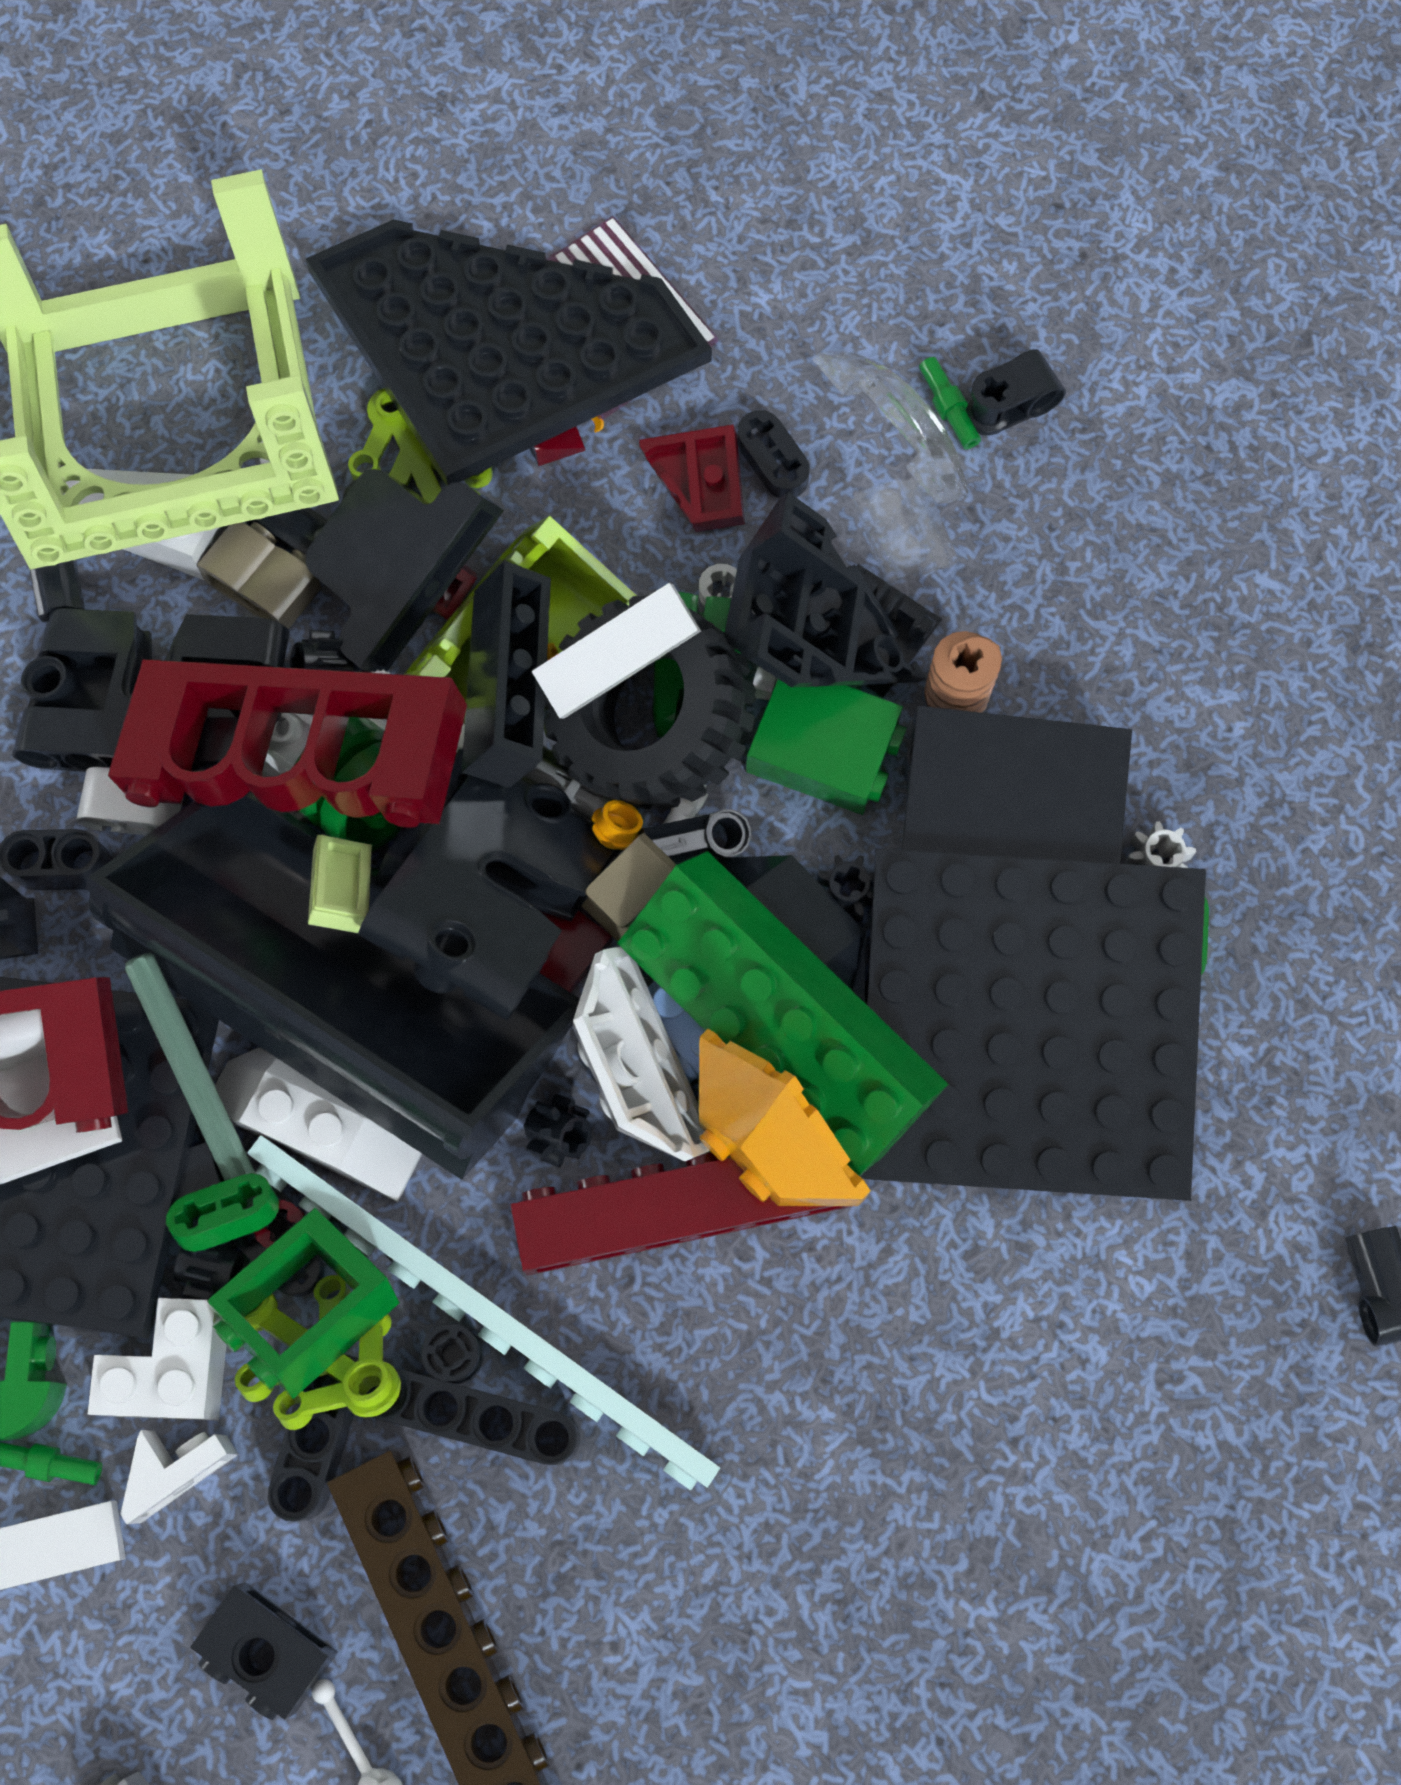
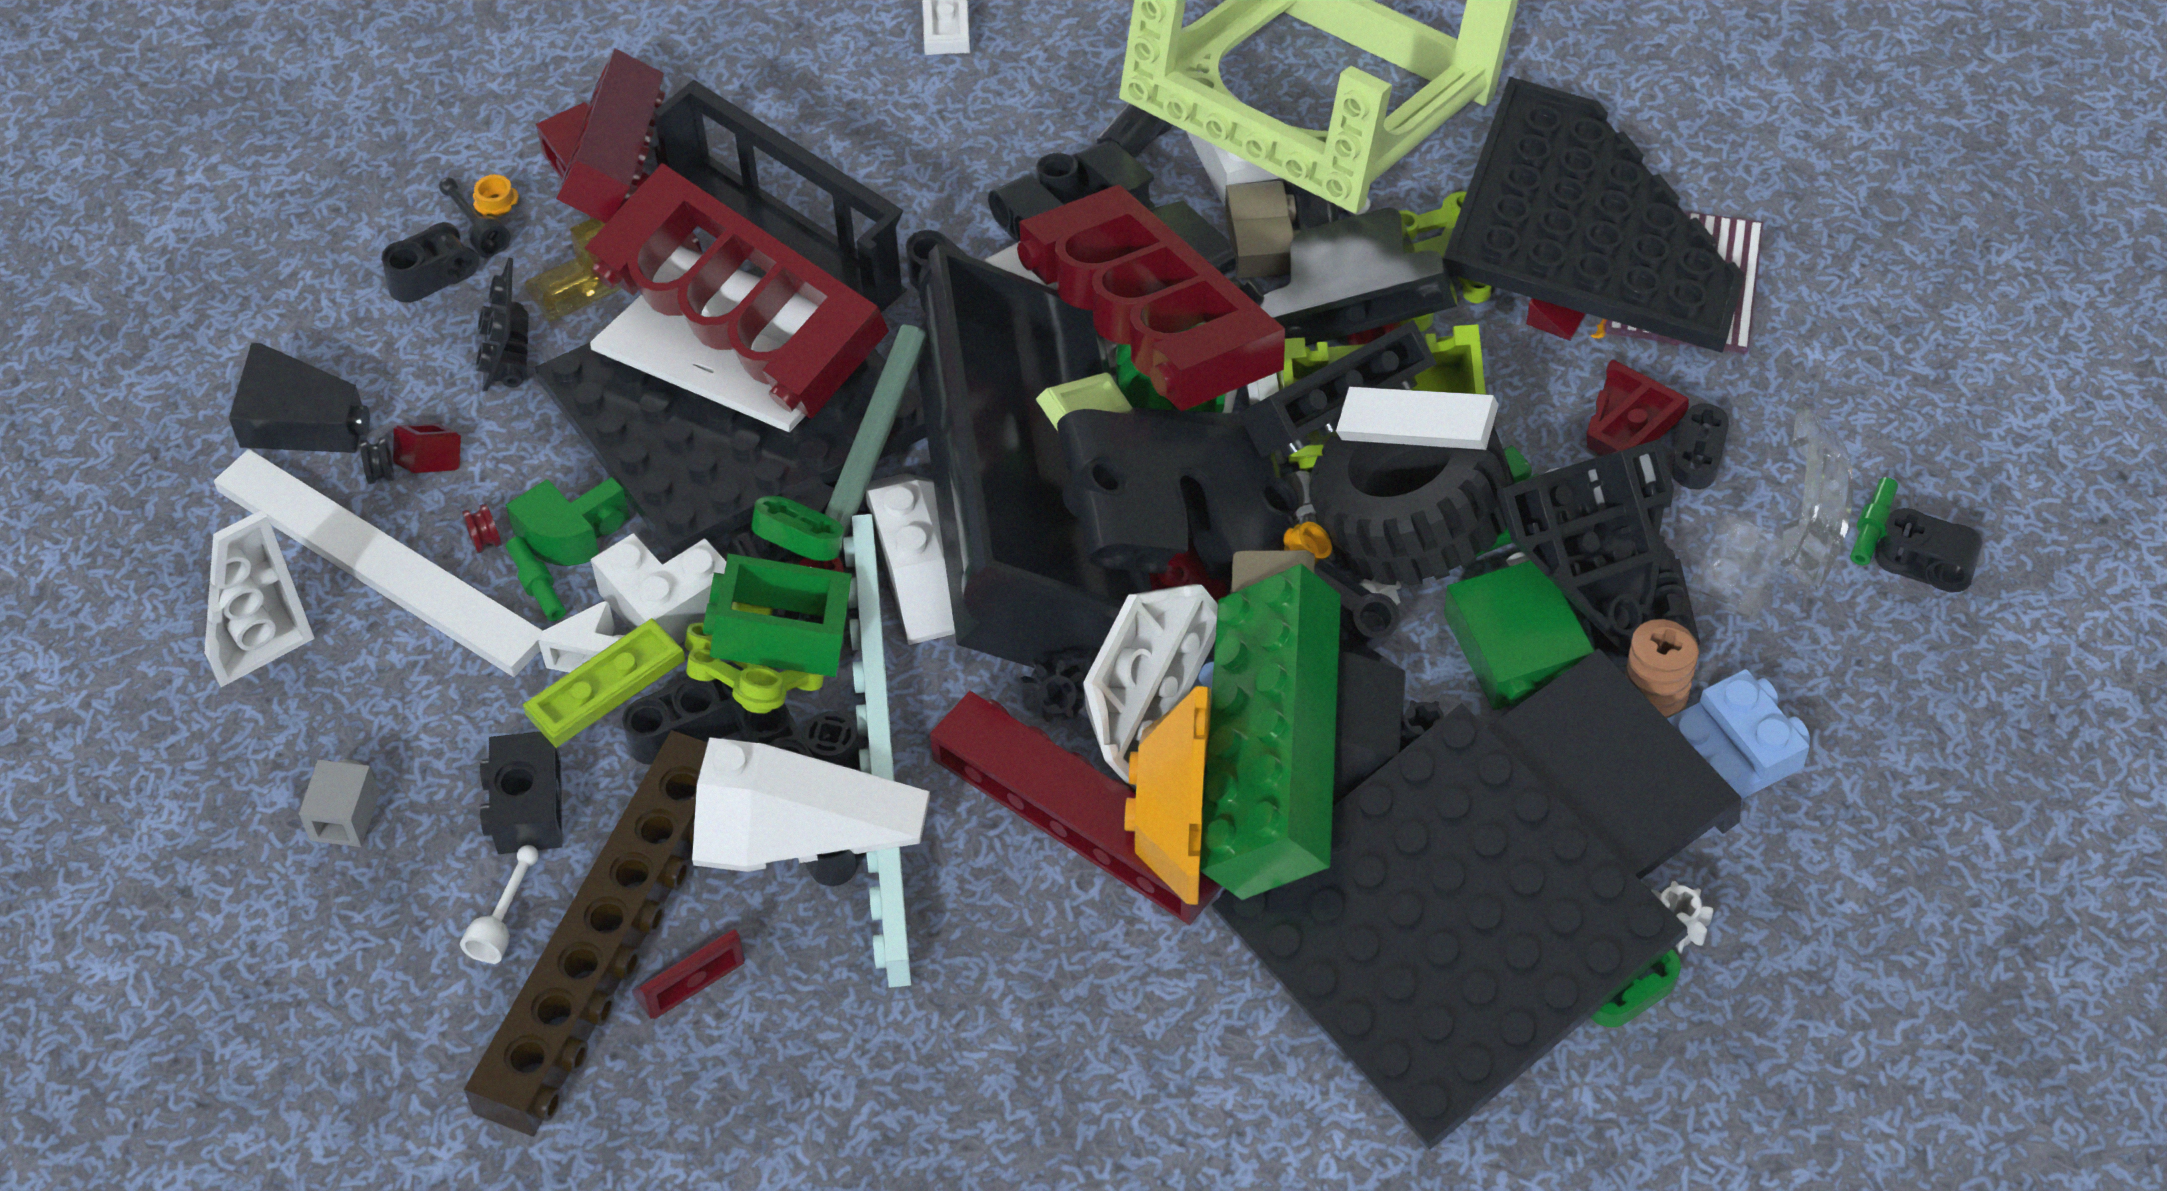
camera: 50 degrees right, 20 degrees down
none -> lime tile [522,618,685,748]
none -> dark red slope [632,928,745,1019]
none -> white wedge [692,738,930,872]
none -> light blue plate [1667,669,1810,799]

